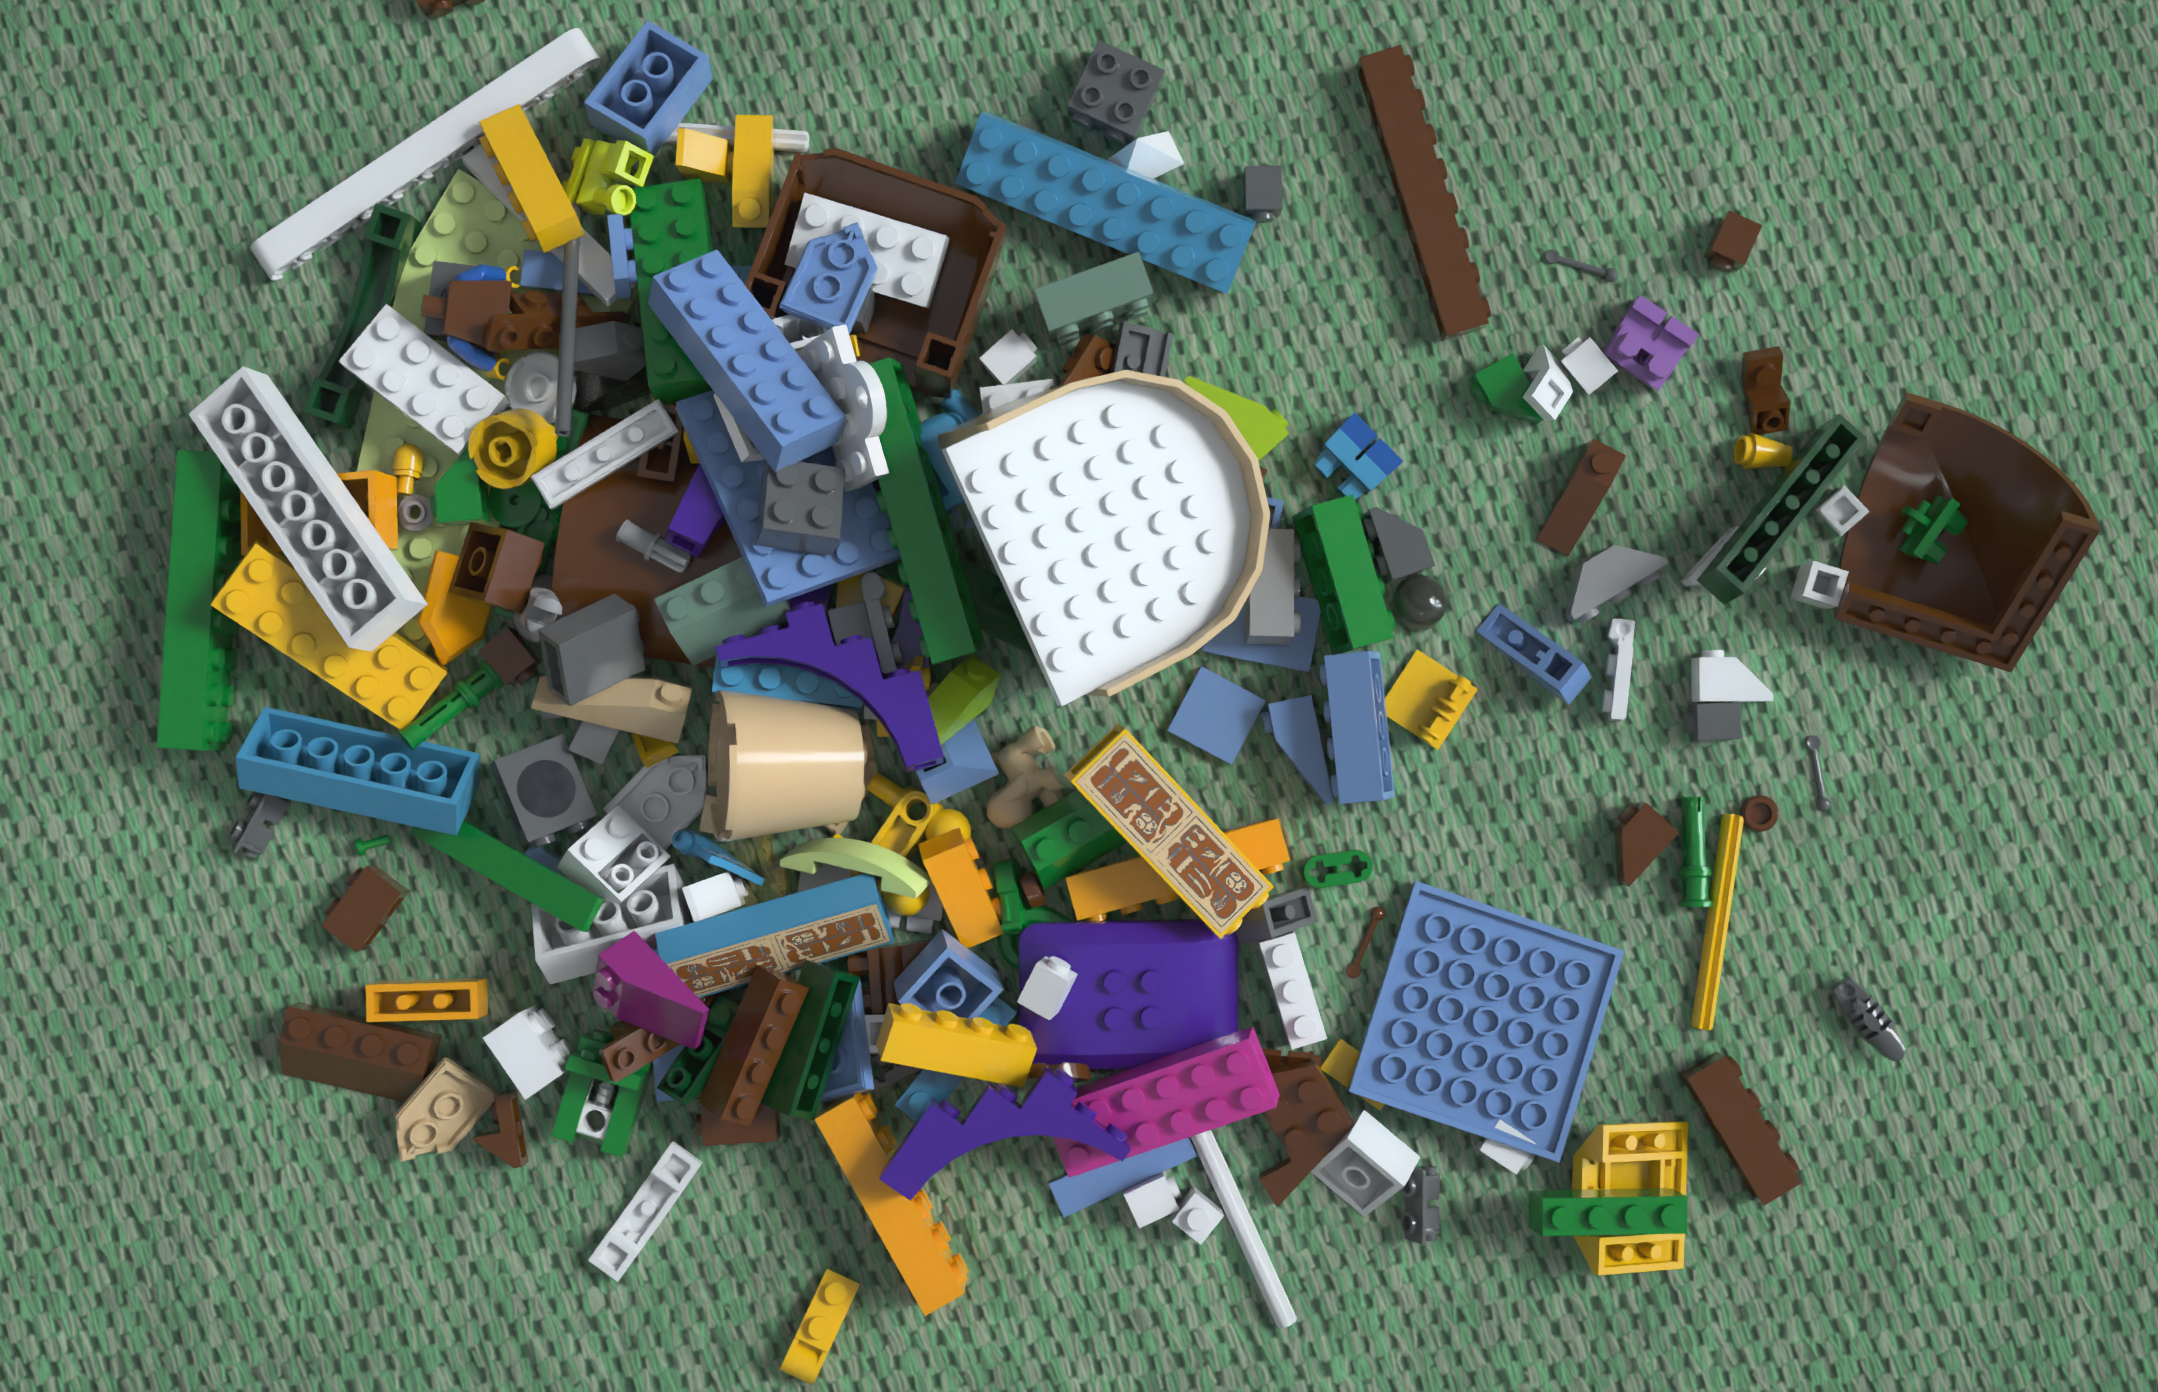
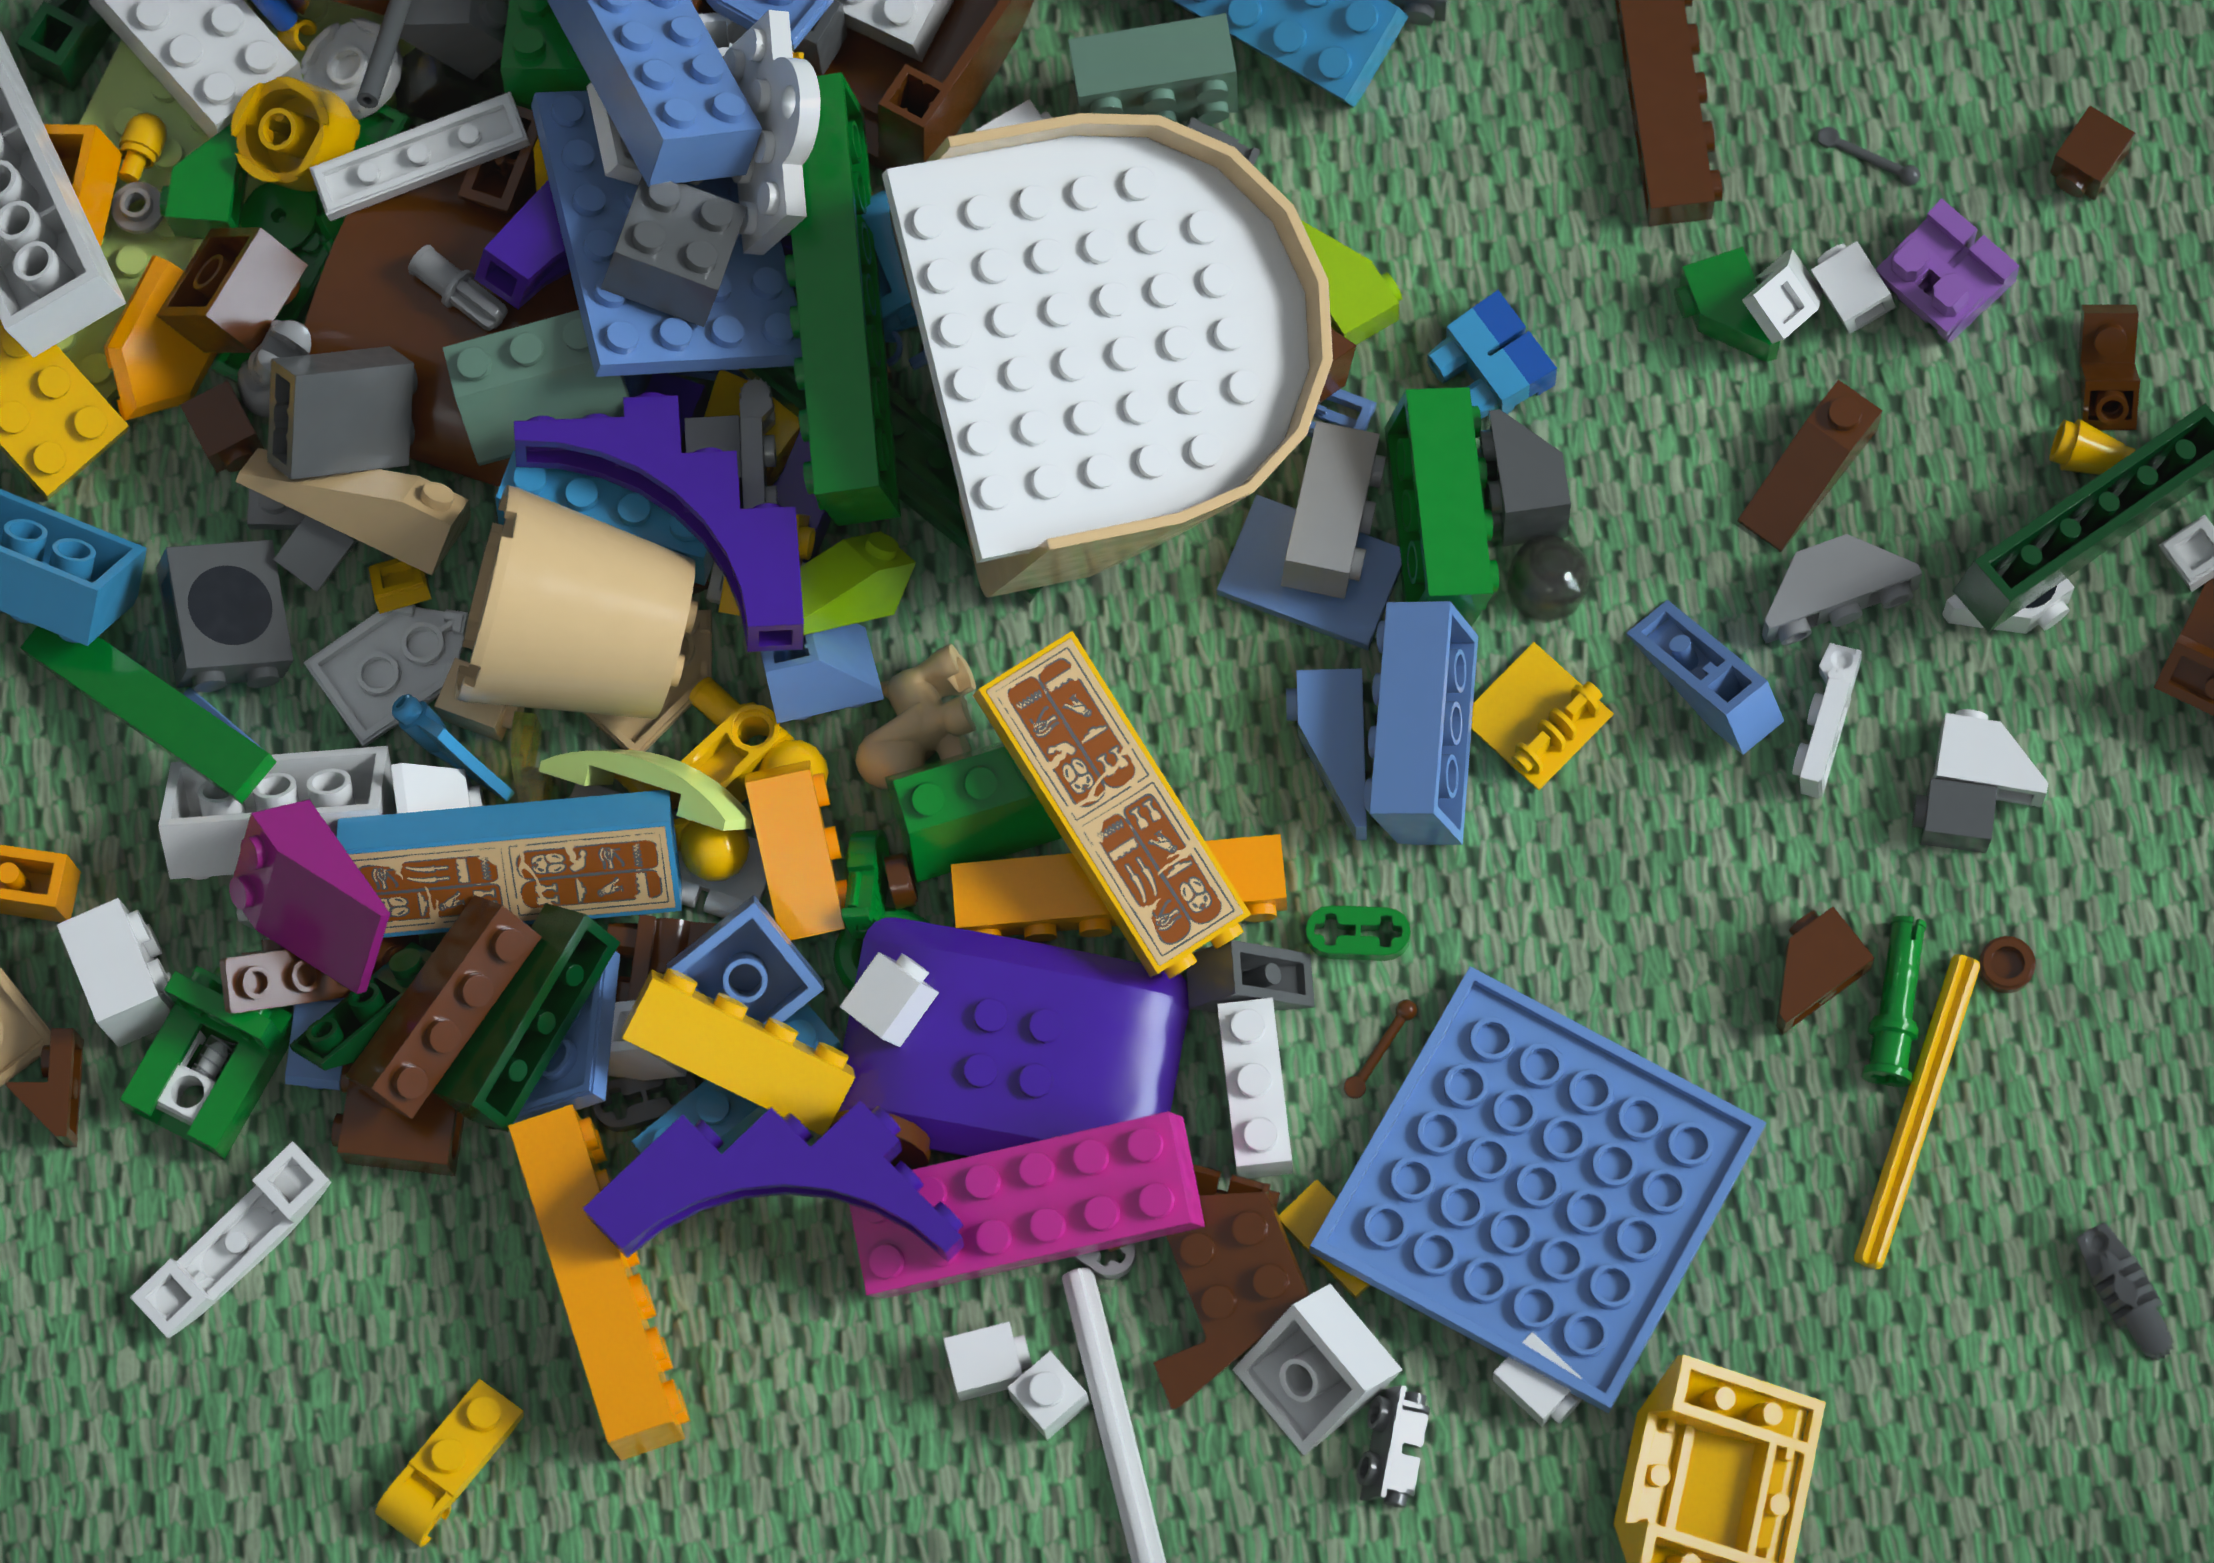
camera: 25 degrees right, 15 degrees down
green pin [398,660,504,751] -> none
white slope [557,805,671,905] -> none
medium blue tile [1049,1137,1197,1217] -> none
medium blue tile [1167,666,1266,765] -> none
green brick [1529,1188,1688,1236] -> none
reddish brown brick [1680,1052,1801,1206] -> none
white brick [1790,561,1849,609] -> none
dark grey hinge [1805,735,1831,811] -> none

